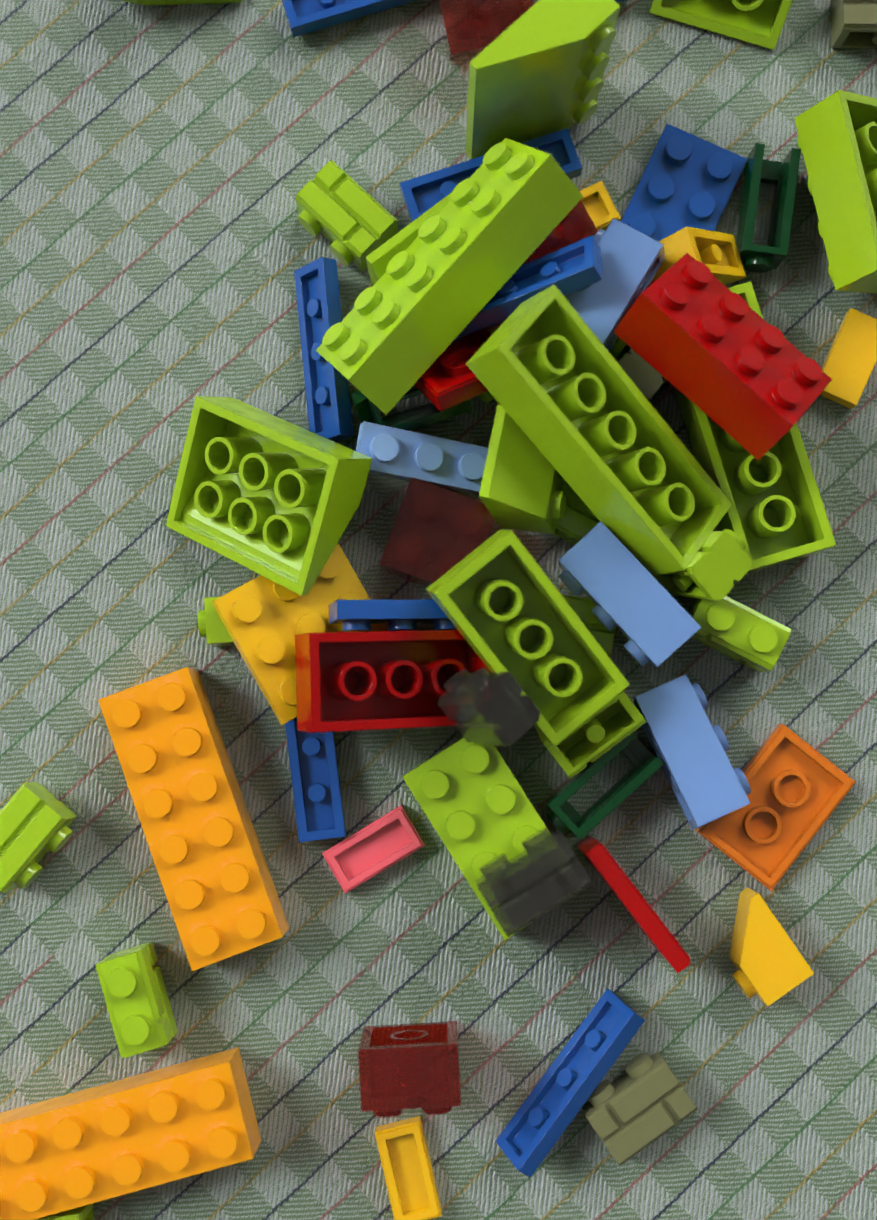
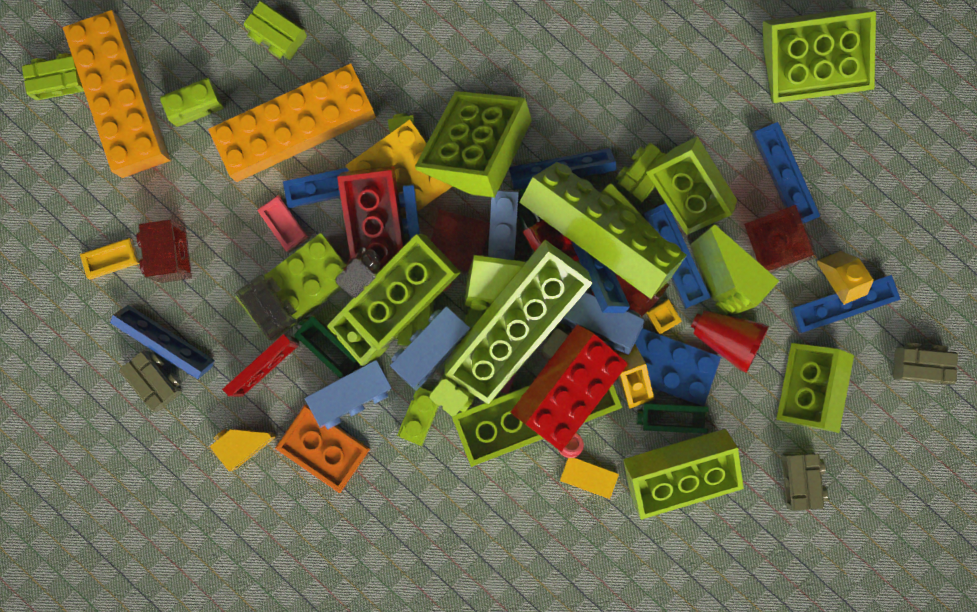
camera: 85 degrees right, 0 degrees up
none -> lime slope [646,136,737,235]
none -> red cone [691,311,769,373]

